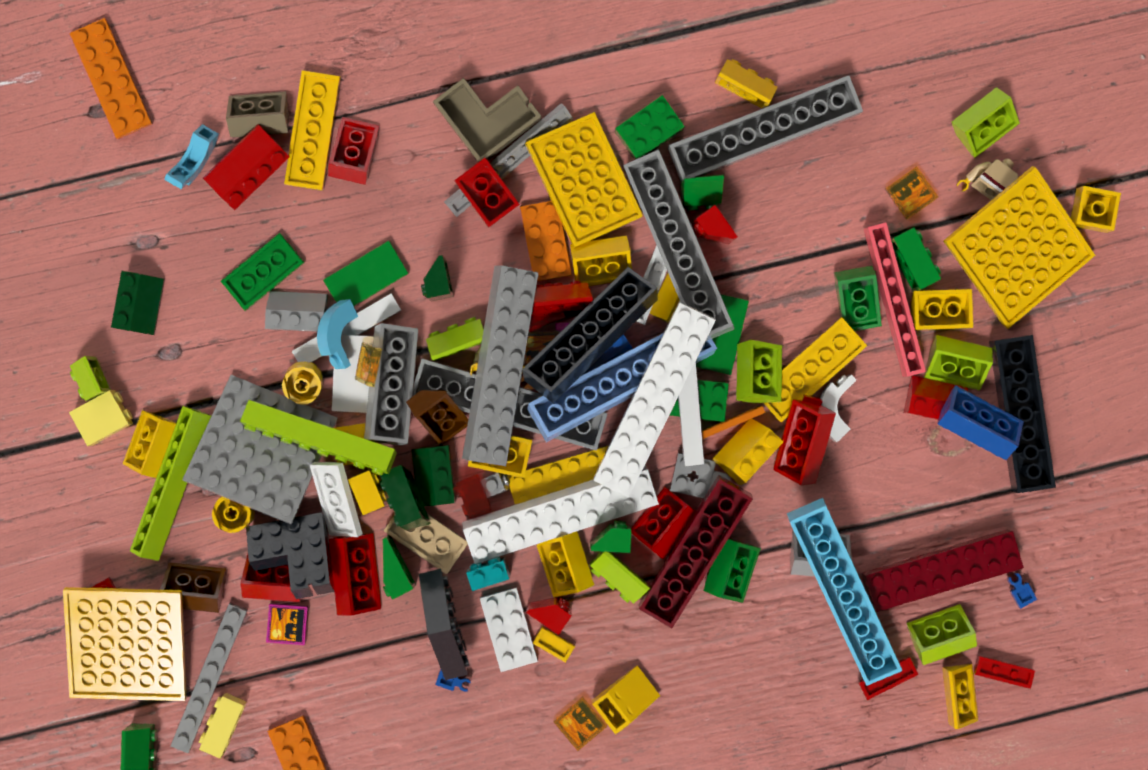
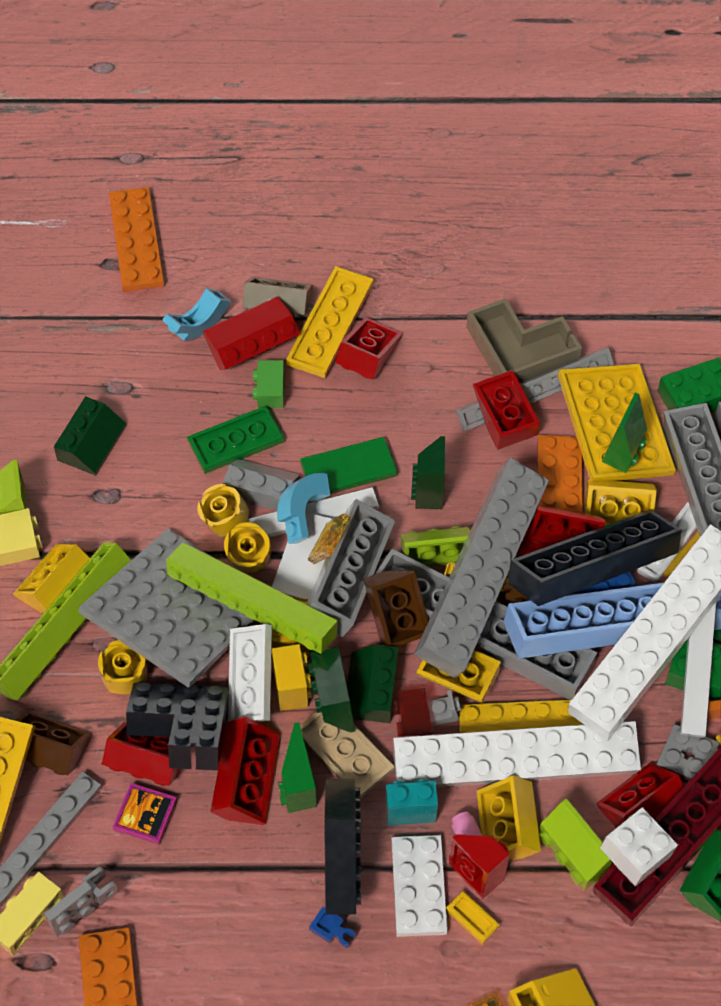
camera: 15 degrees right, 30 degrees down
green slope [590,520,631,553] -> none
none -> light grey plate [44,866,118,937]
none -> yellow brick [197,484,249,537]
none -> bright green brick [253,360,284,408]
none -> bright pink brick [451,812,482,836]
none -> white brick [600,808,678,886]
none -> green slope [602,392,647,473]

